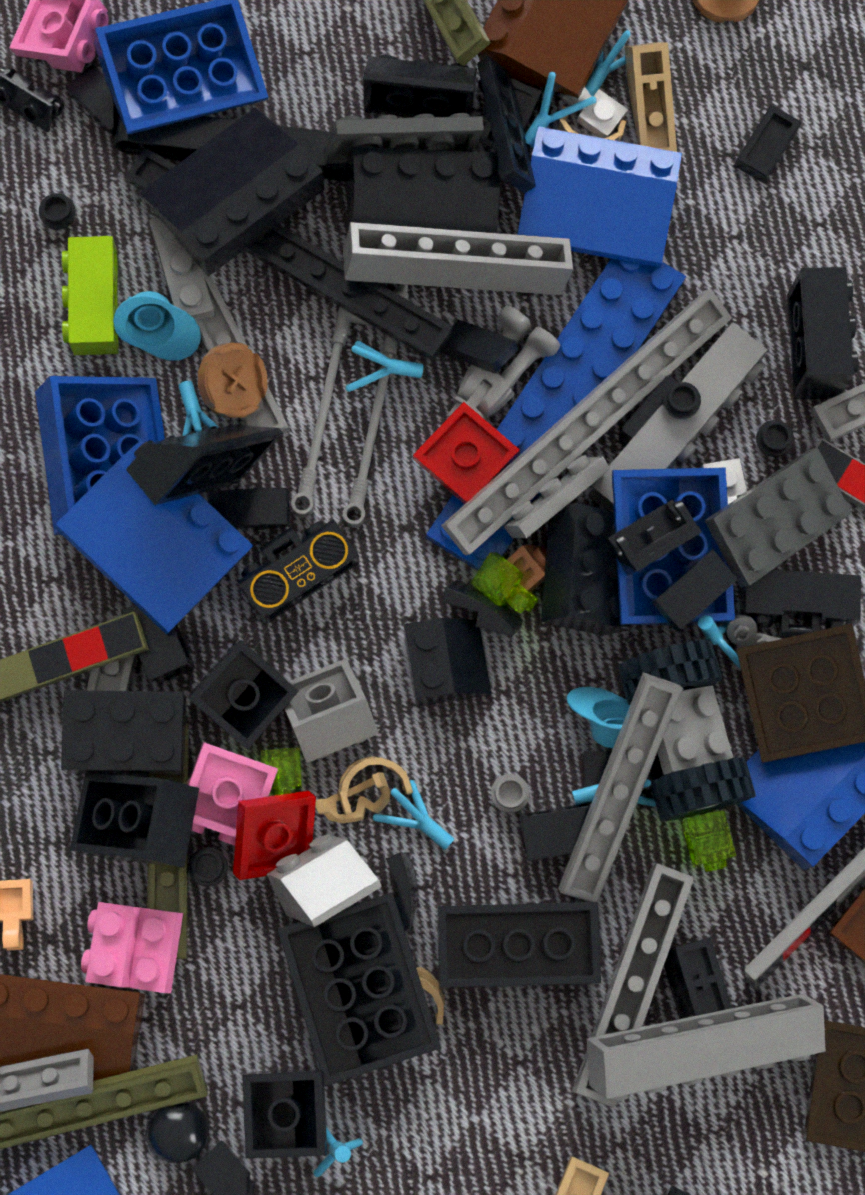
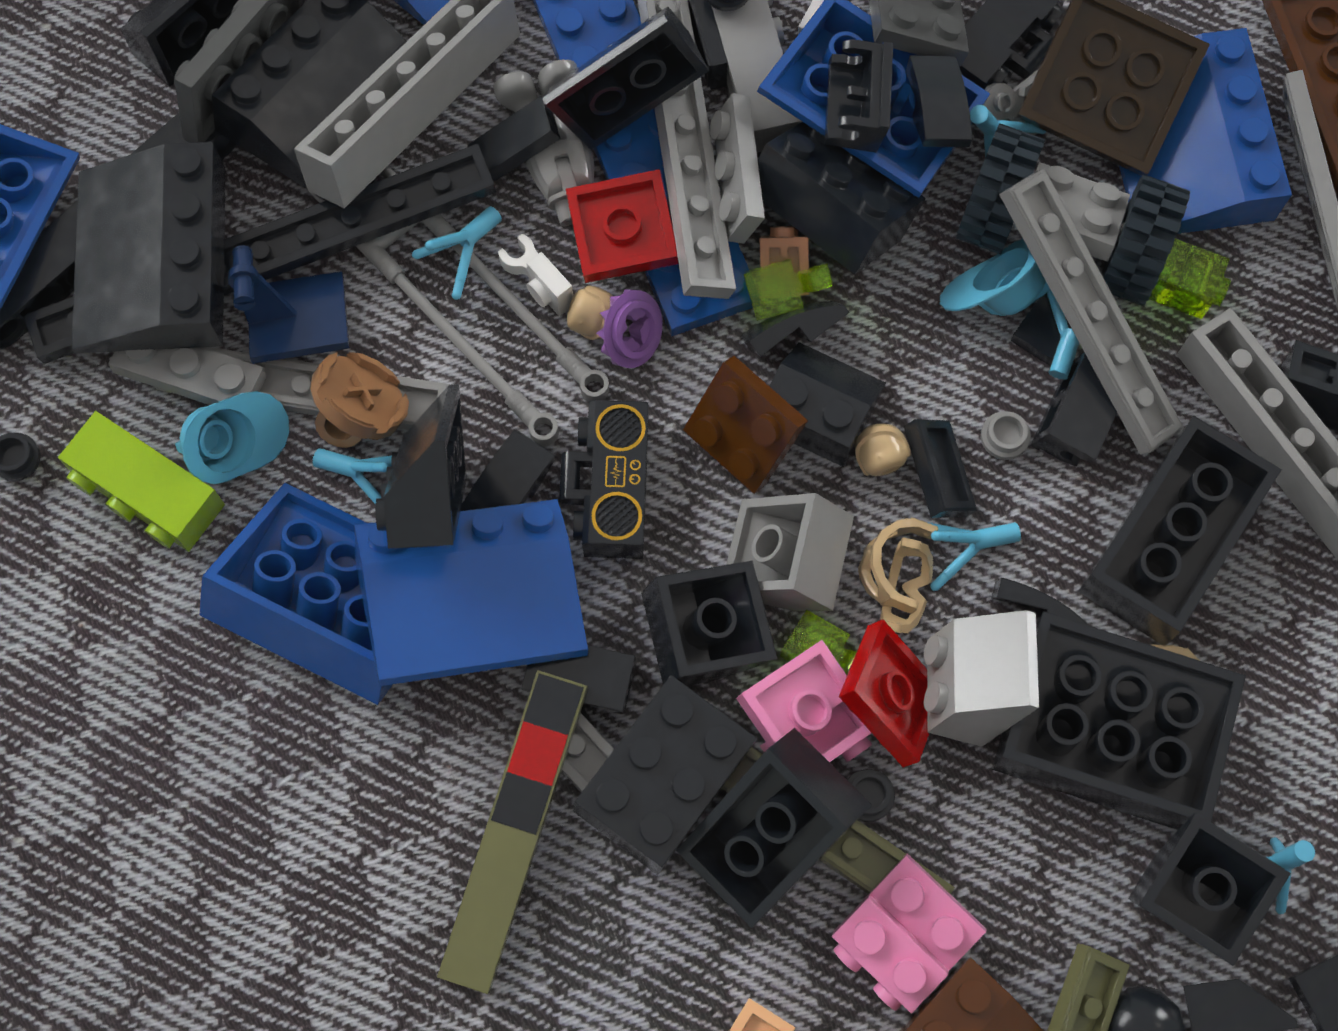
camera: 50 degrees left, 5 degrees down
none -> dark blue plate [228,245,350,364]
none -> white plate [498,234,573,317]
none -> black slope [542,6,709,150]
none -> tan piece [567,285,613,340]
none -> medium lavender gear [596,289,662,368]
none -> reddish brown plate [683,356,808,494]
none -> tan piece [855,423,911,476]
none -> black tile [903,419,977,518]

